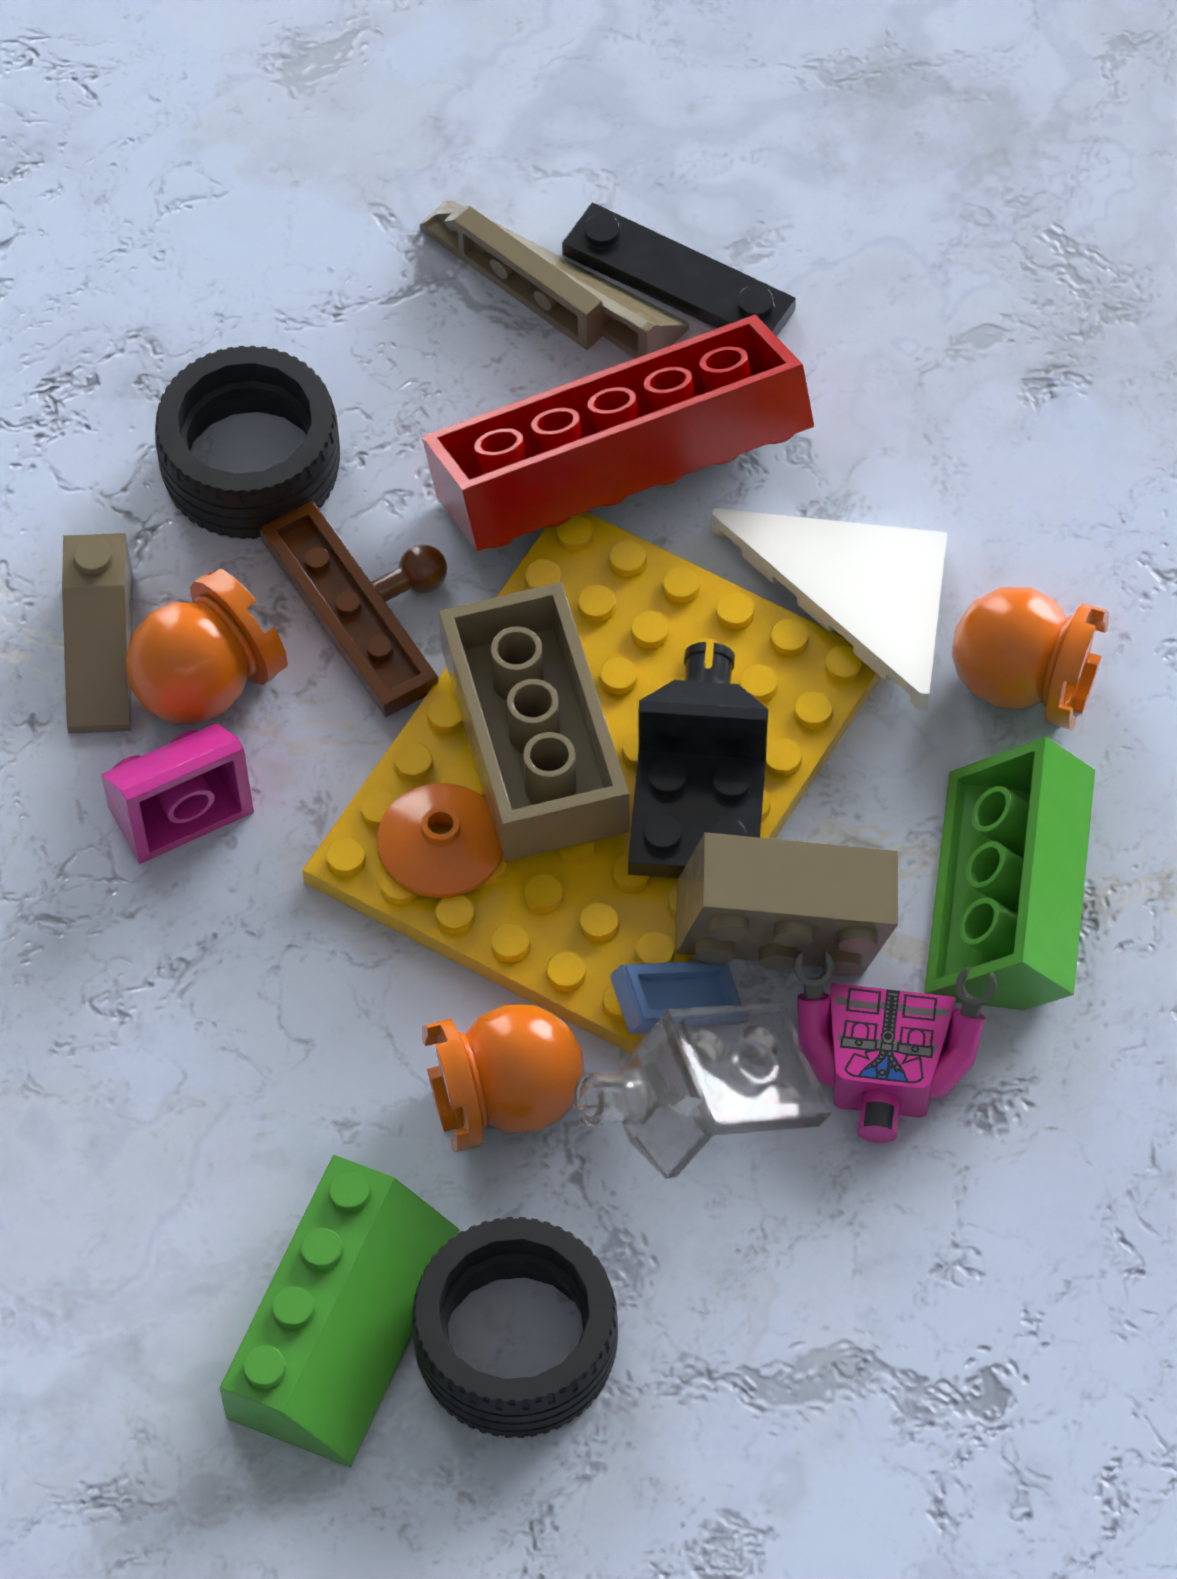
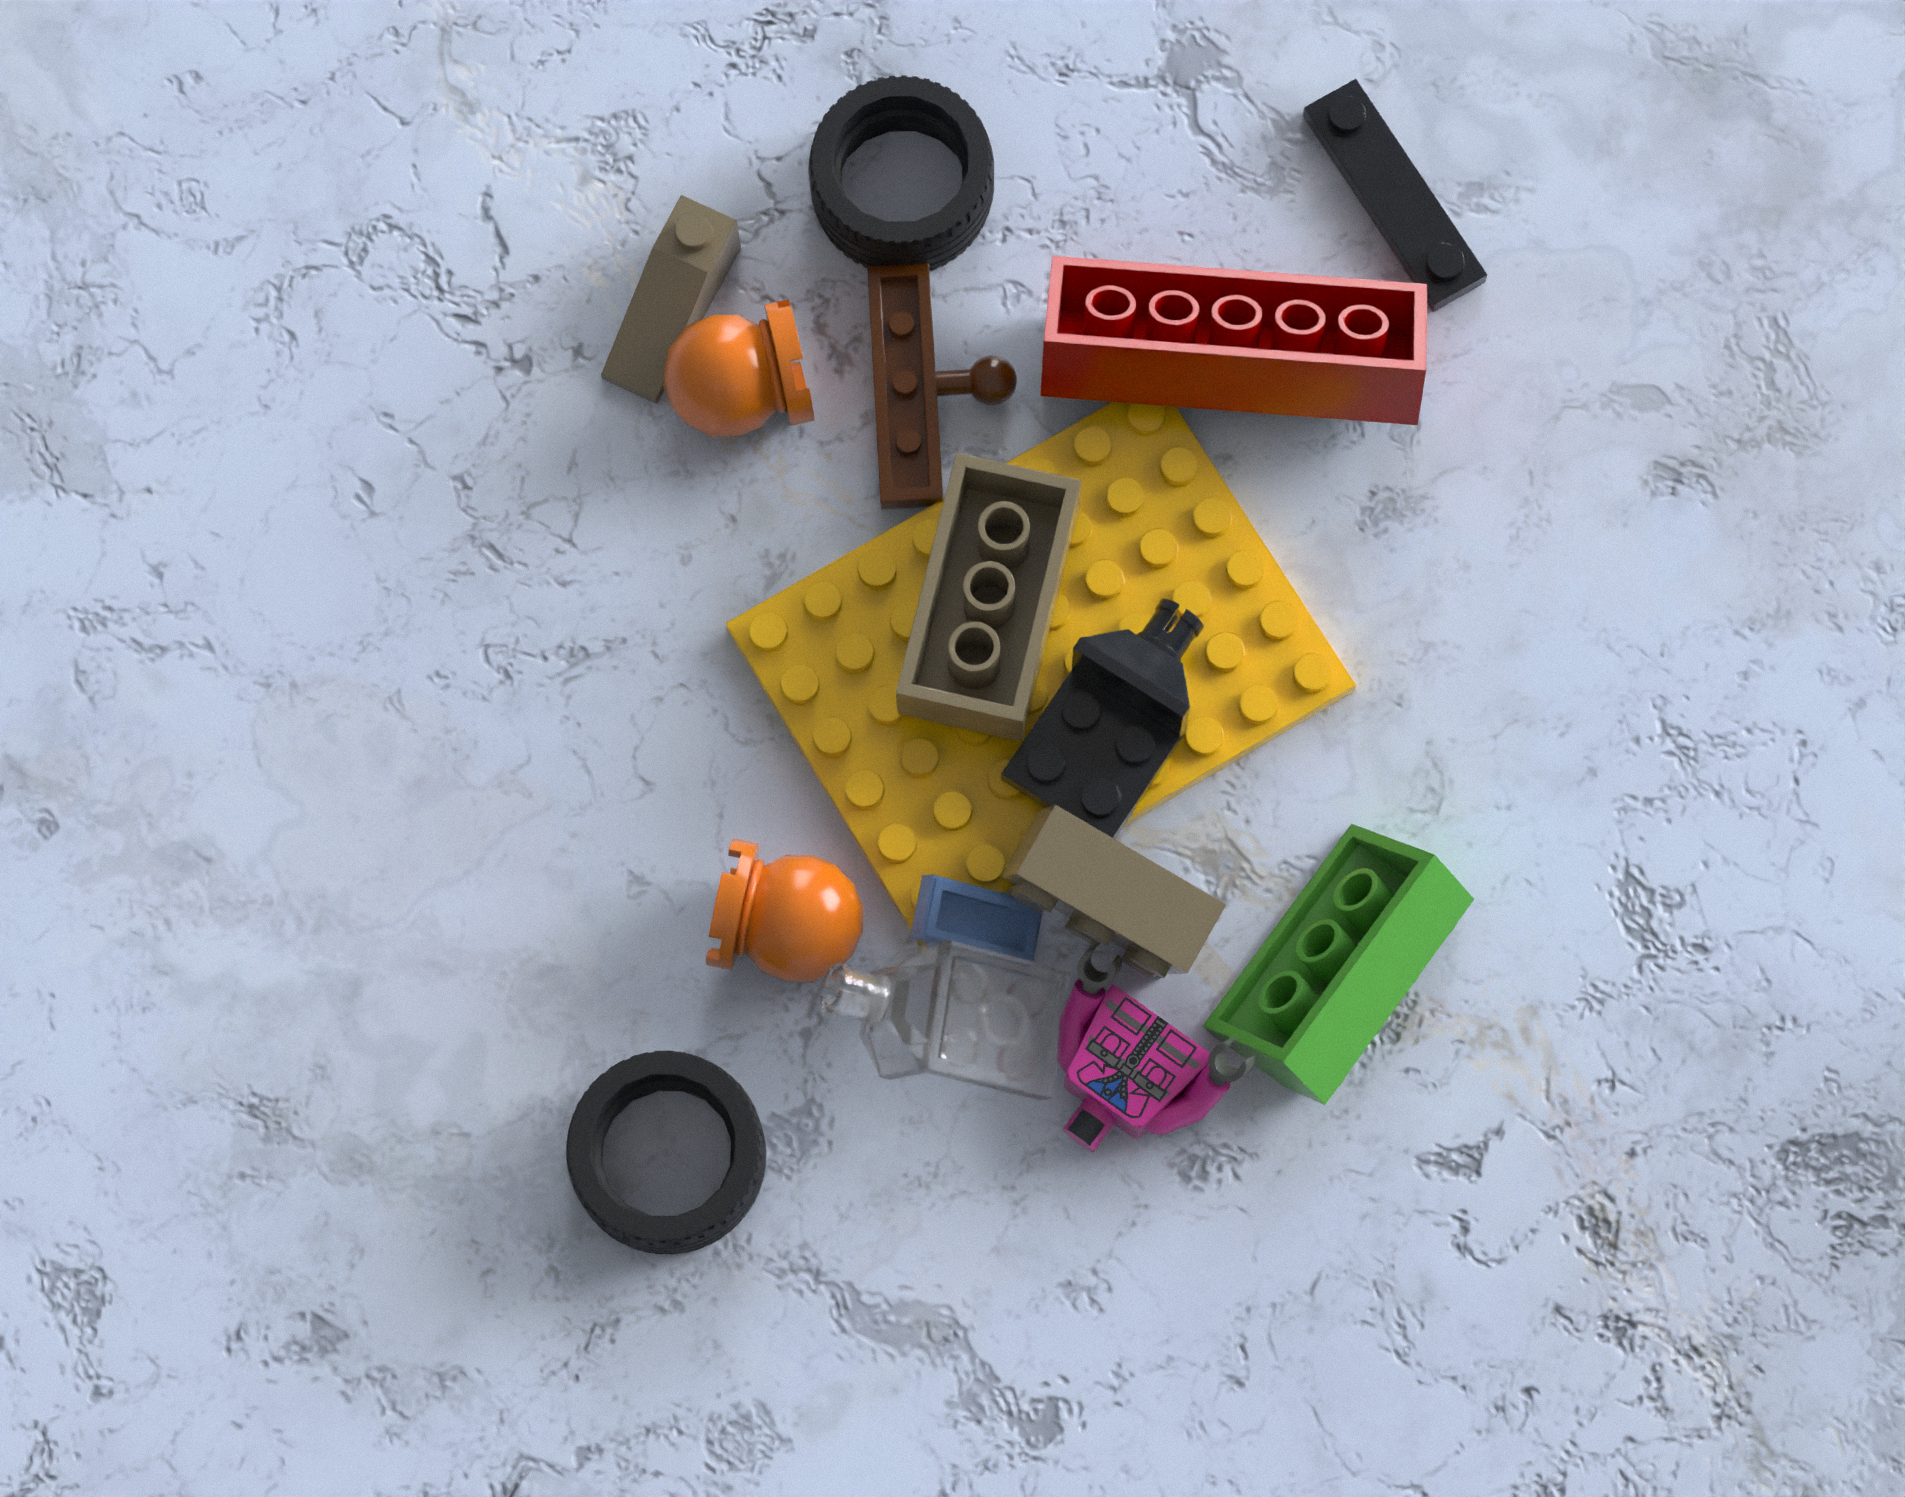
camera: 30 degrees right, 15 degrees up
dark pink slope [101,723,254,864] -> none
bright green slope [219,1155,460,1468] -> none
orange dish [377,783,503,898] -> none
dark tan wedge [419,201,689,359] -> none
white tile [711,508,947,710] -> none
orange tile [951,587,1109,730] -> none

